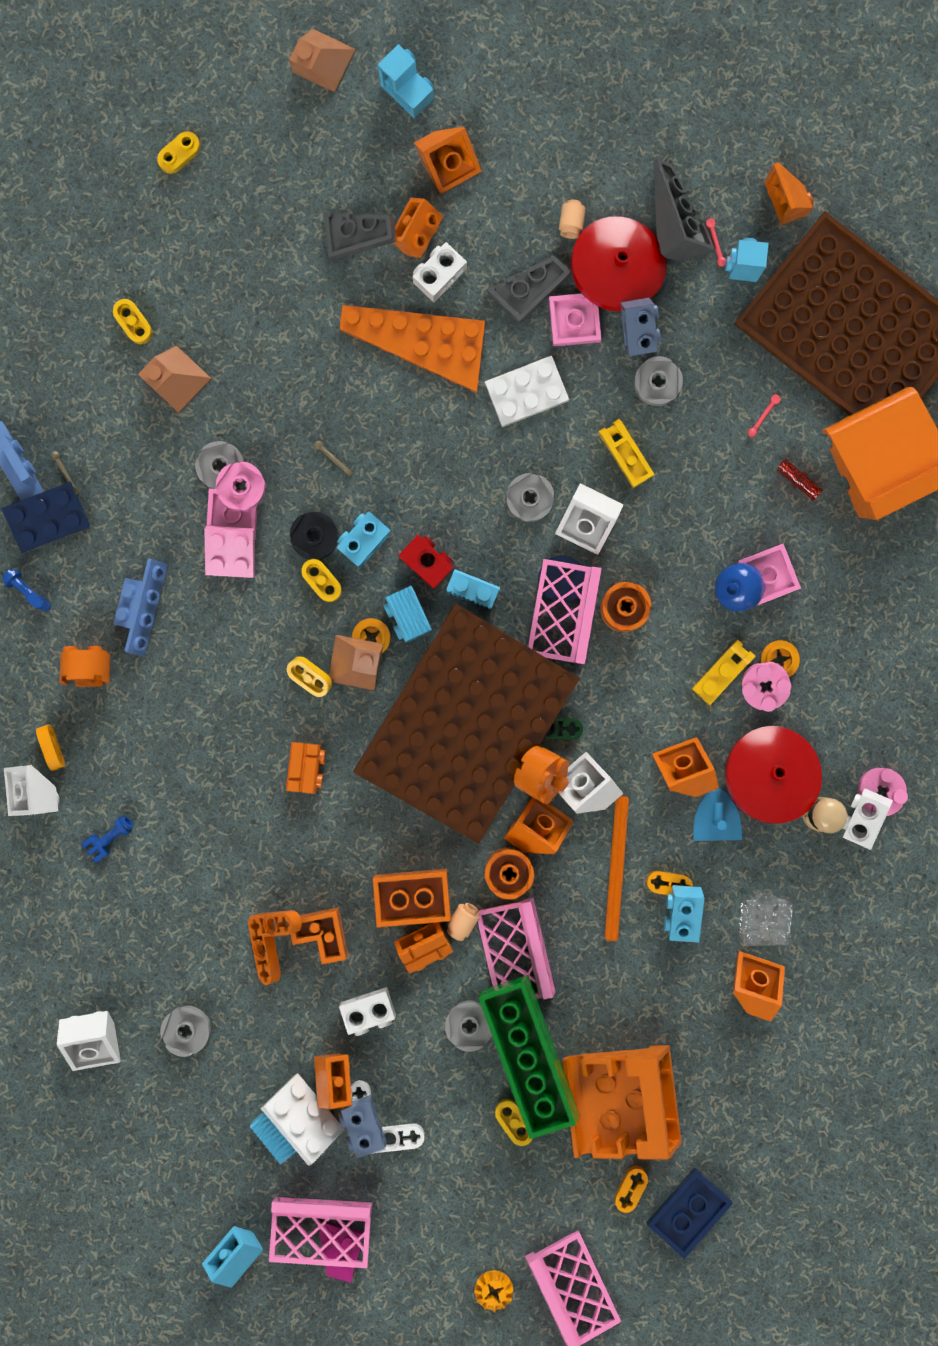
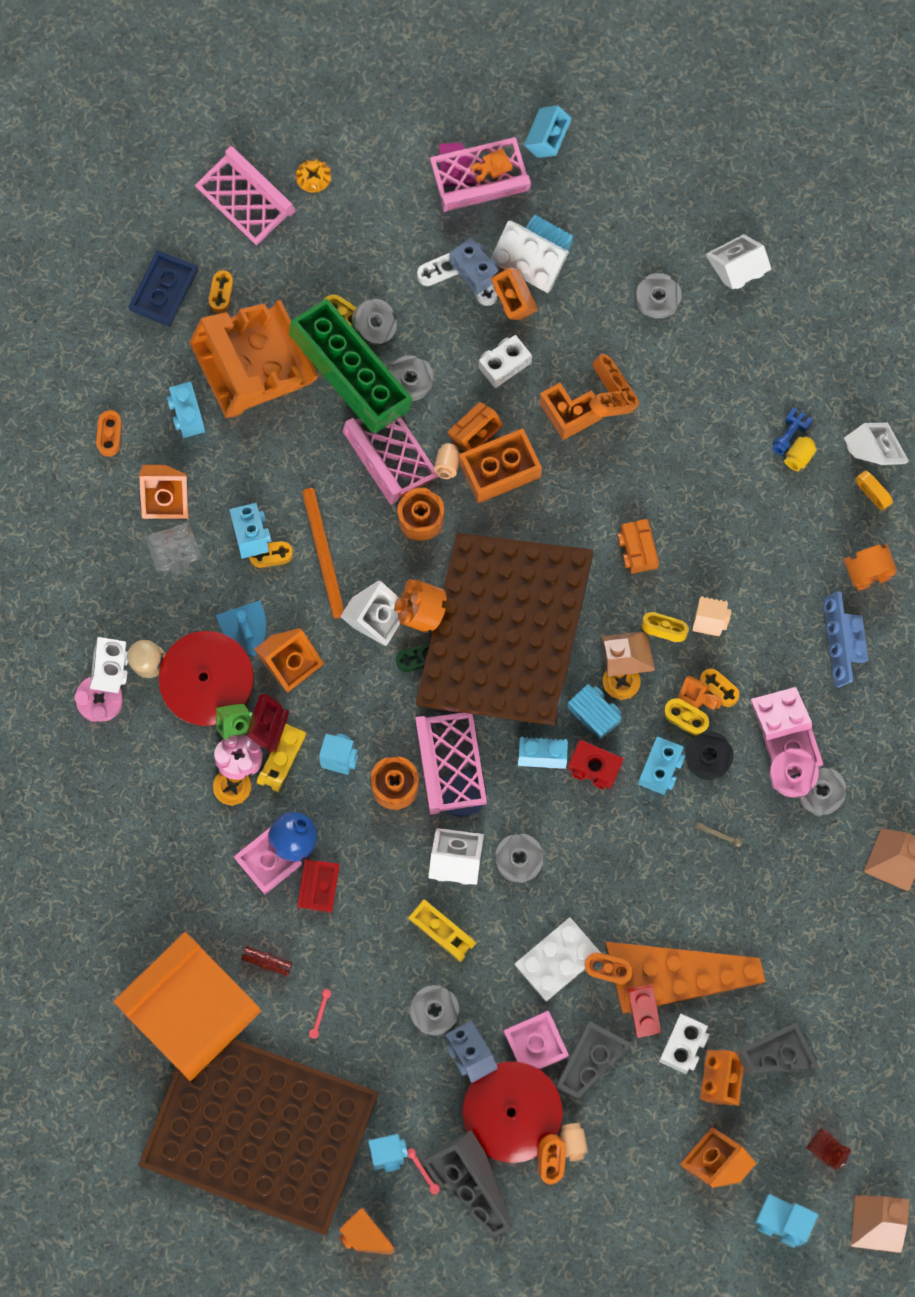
camera: 155 degrees right, 15 degrees down
orange slope [504,797,574,854] -> none
none -> orange plate [96,410,122,457]
none -> medium azure brick [167,382,205,438]
none -> bright green brick [216,704,253,739]
none -> dark red plate [246,693,290,753]
none -> red plate [297,859,340,913]
none -> medium azure brick [319,734,358,775]
none -> light grey plate [351,299,397,345]
none -> orange plate [470,148,513,182]
none -> orange plate [538,1135,566,1184]
none -> orange plate [585,953,634,984]
none -> plate [627,984,661,1038]
none -> orange plate [678,676,723,710]
none -> light nougat brick [692,596,731,636]
none -> light orange beam [699,669,739,707]
none -> yellow brick [784,437,817,471]
none -> clear red bracket [806,1128,852,1170]

